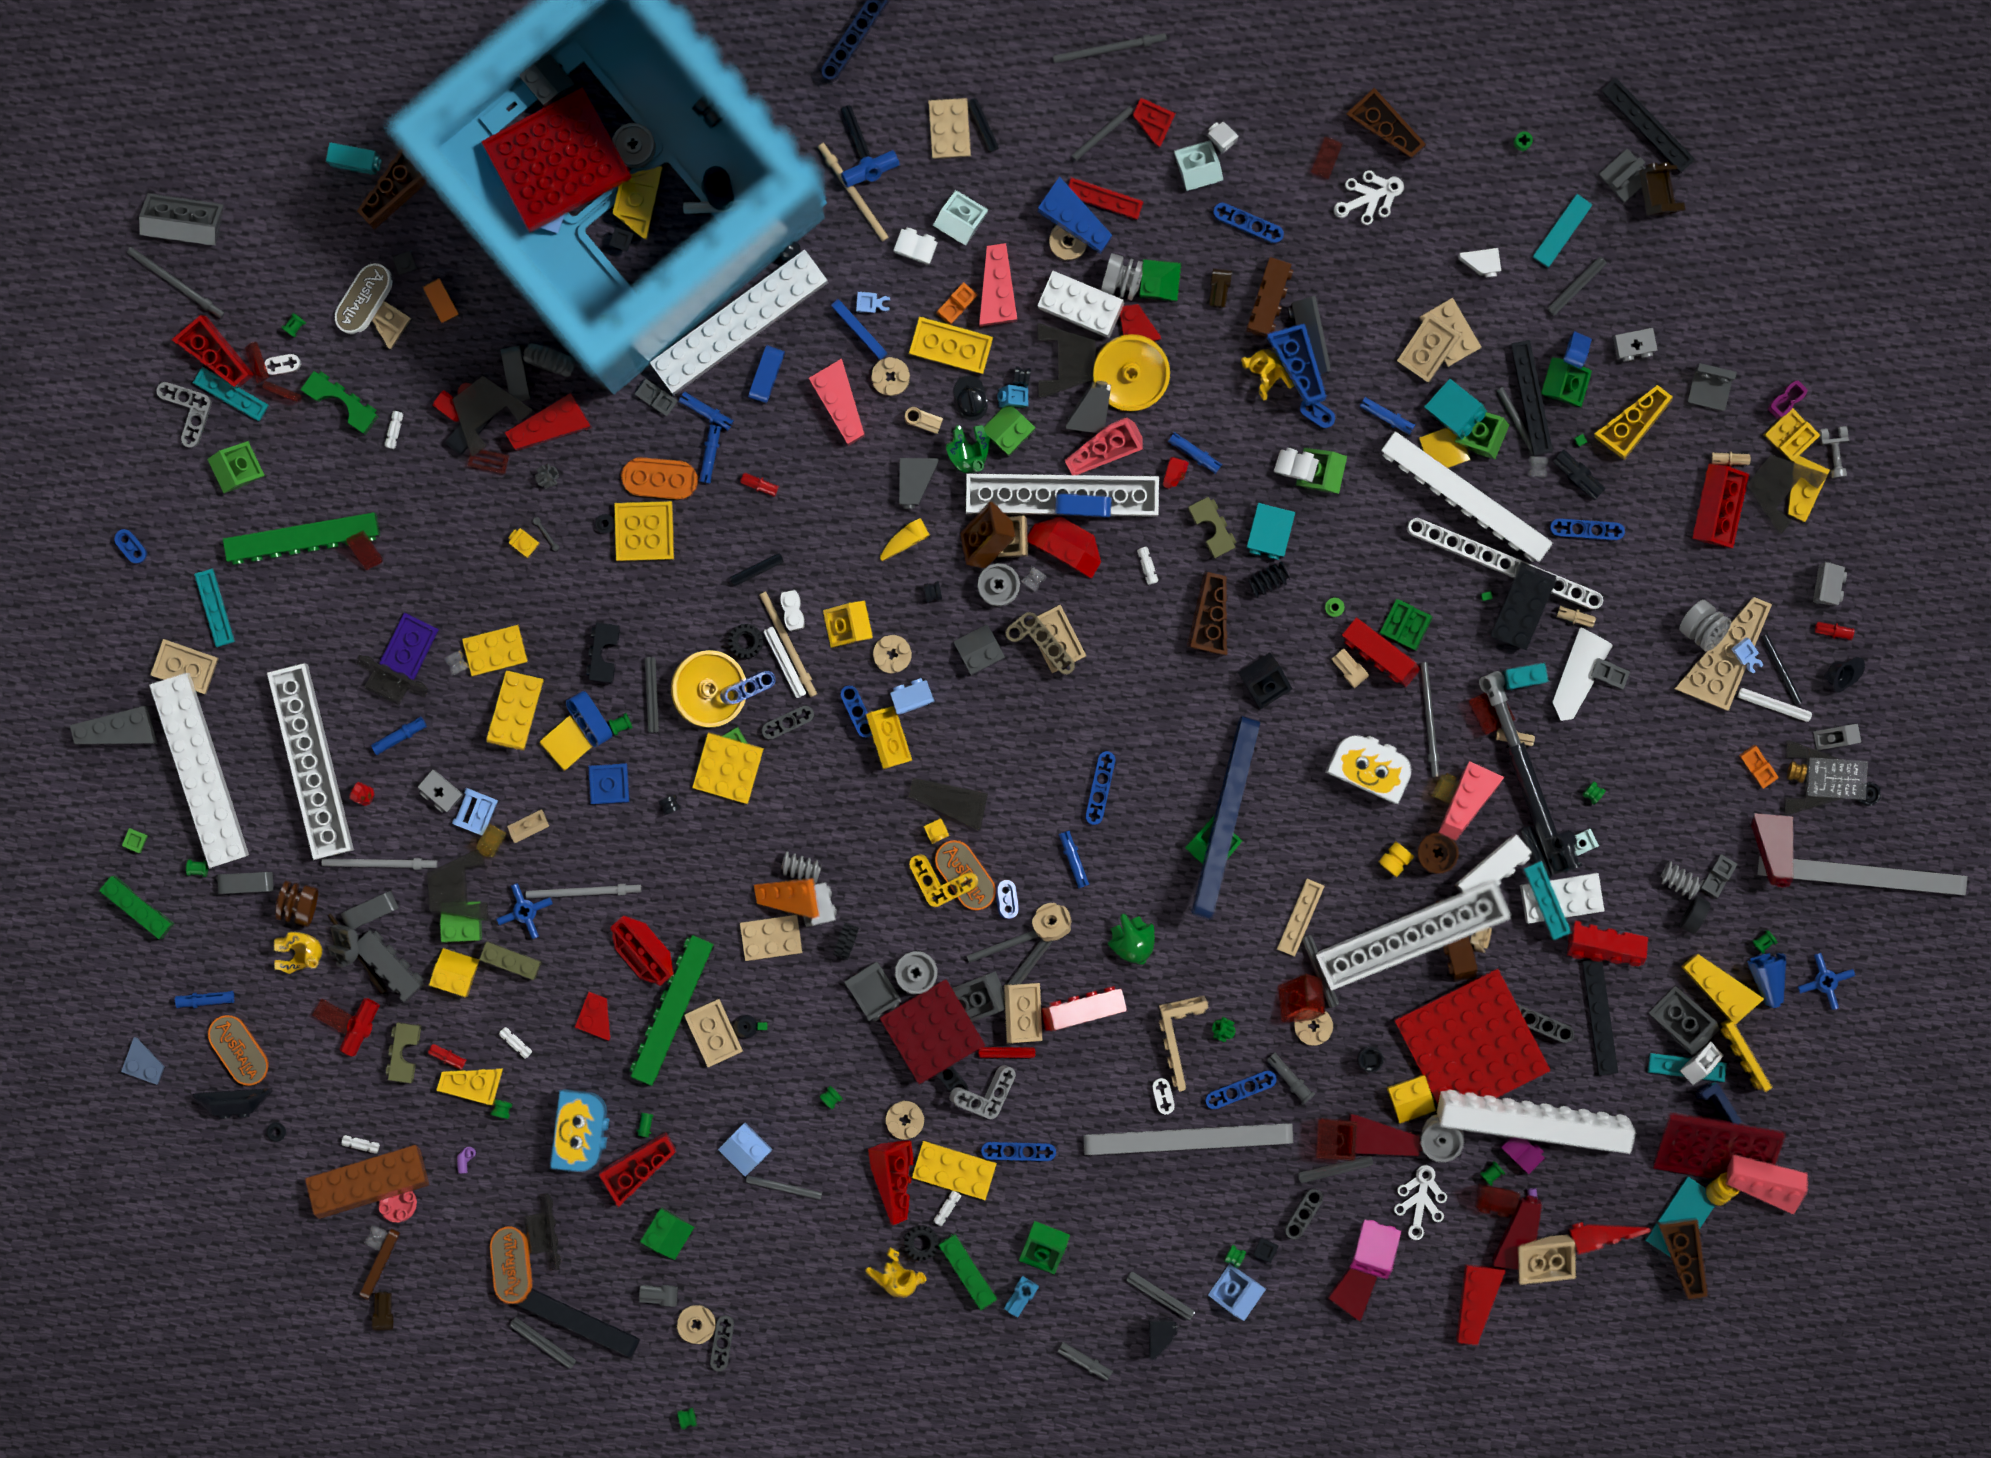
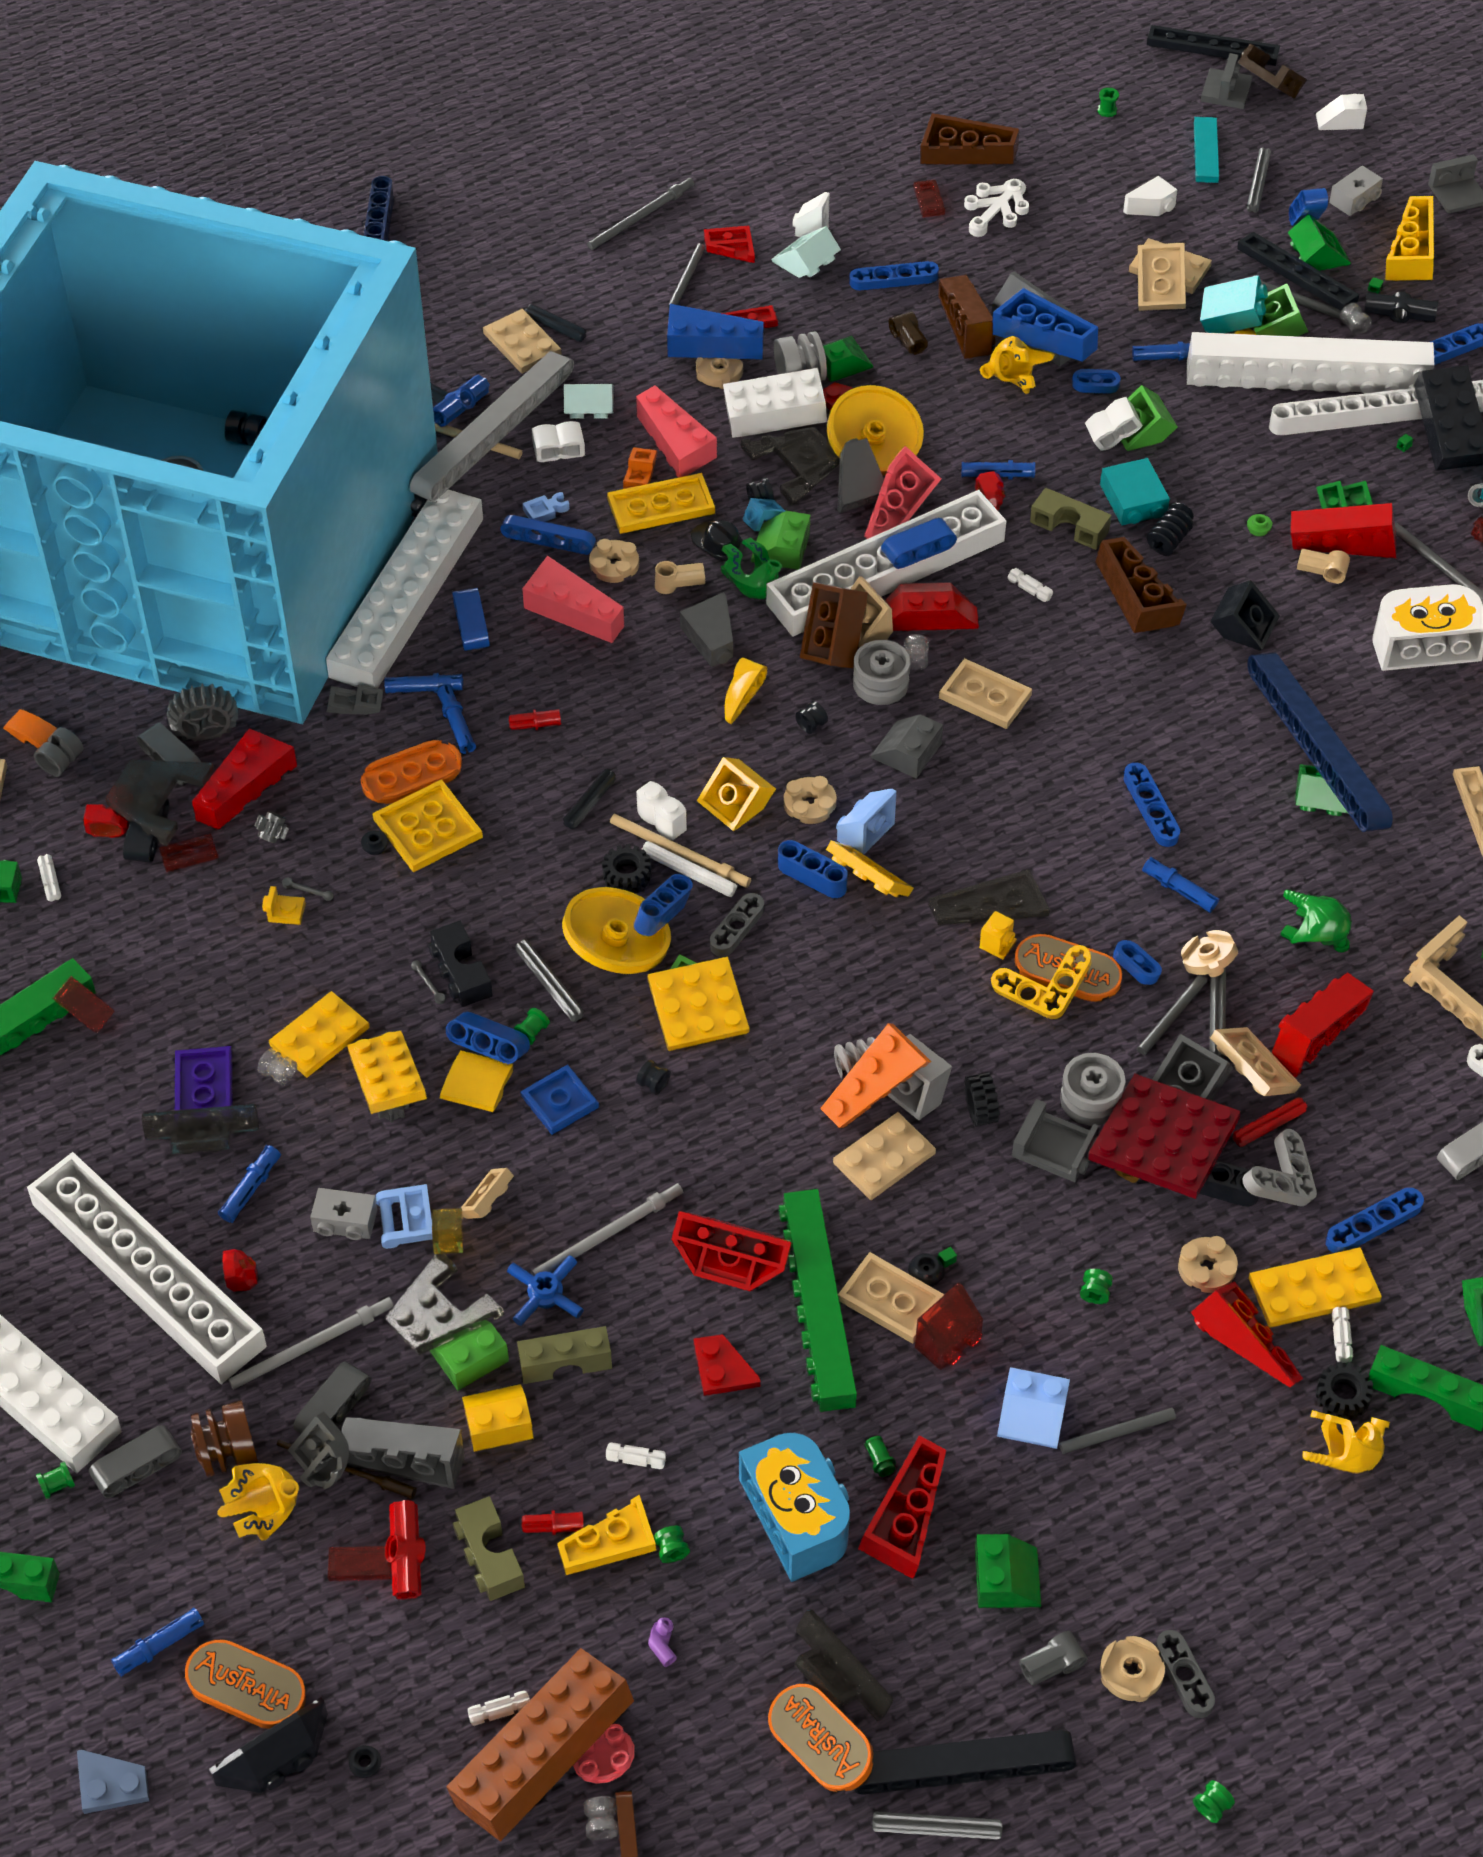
camera: 30 degrees left, 35 degrees down
dark tan beam [1006,612,1075,675] -> none
none -> dark grey wheel [33,727,84,777]
none -> light grey beam [410,351,574,502]
none -> dark grey hinge [411,960,445,1004]
none -> clear red slope [915,1282,983,1370]
none -> white slope [1316,94,1367,130]

